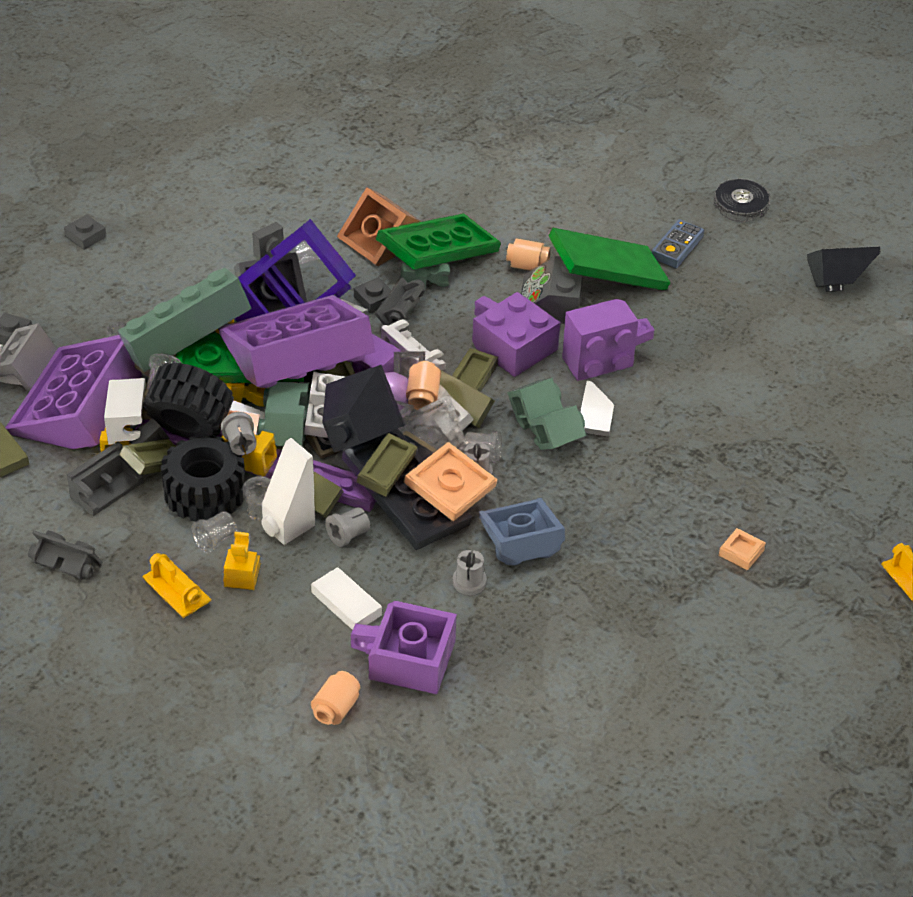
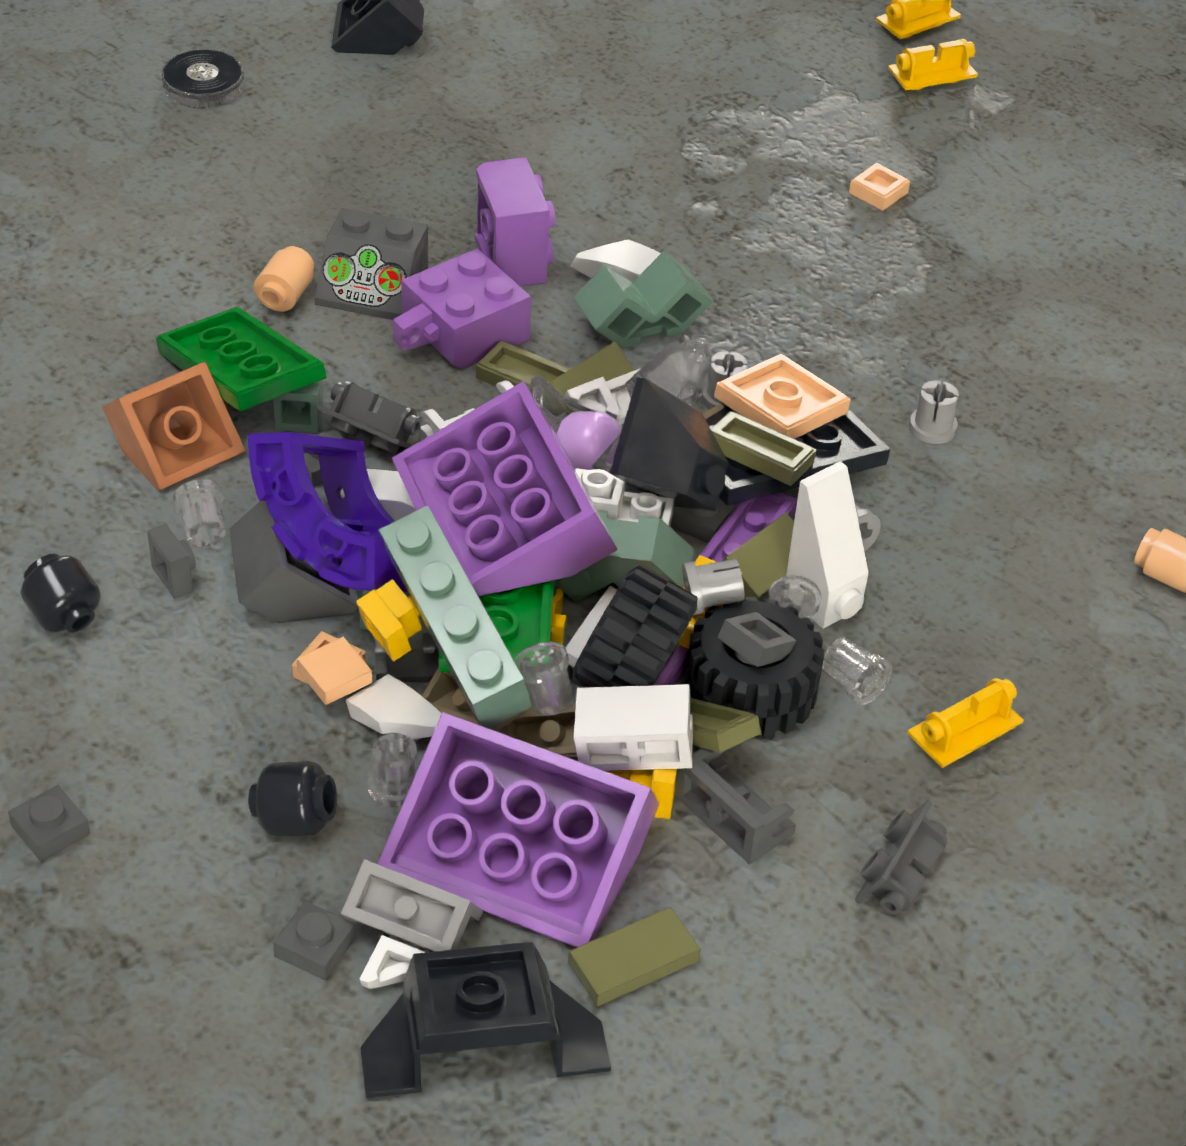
camera: 85 degrees left, 0 degrees up
yellow piece [223,532,261,590] -> none
white tile [311,567,382,630] -> none
medium lavender hinge [351,601,457,694] -> none
light nougat brick [406,361,441,411] -> none
sand blue slope [479,498,565,565] -> none
green tile [548,227,671,290] -> none
tile [652,219,704,268] -> none
none -> black head [20,554,101,633]
none -> black head [248,761,337,836]
none -> dark grey plate [717,612,796,667]

